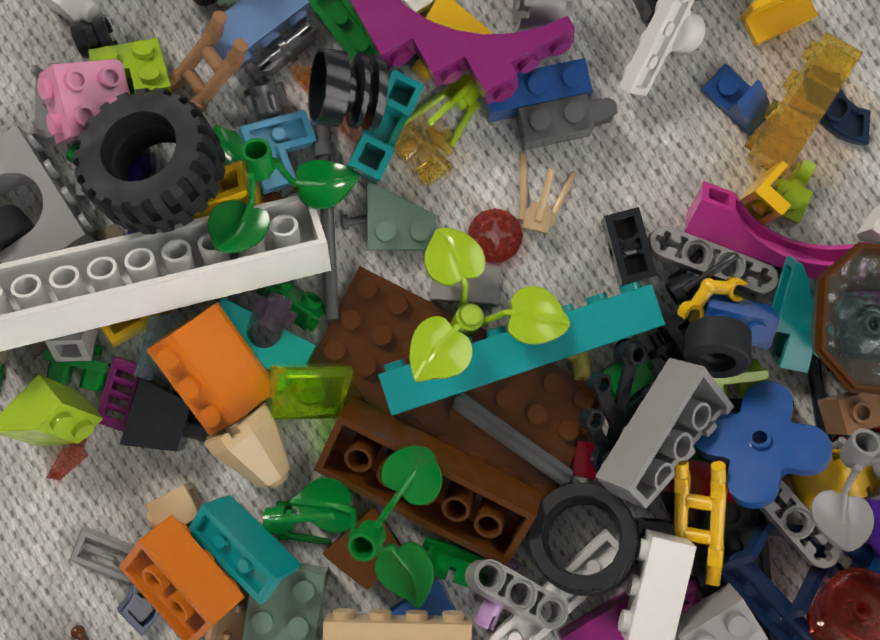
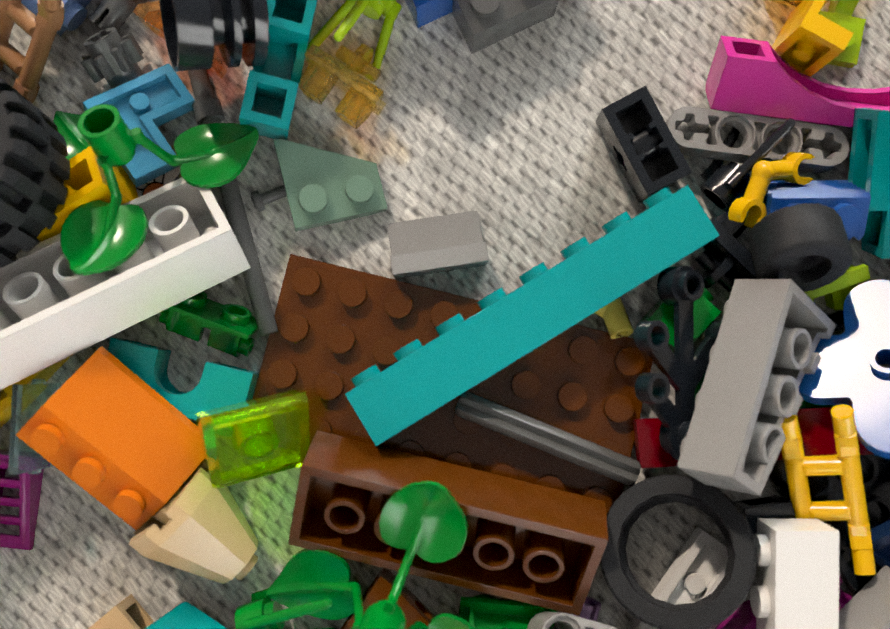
camera: 15 degrees left, 0 degrees up
black torso [120,379,208,451] -> none
clear purple gear [251,291,297,335] -> none
lime plant [409,227,570,382] -> none
clear red gear [468,208,523,263] -> none
tan plant [518,151,576,234] -> none

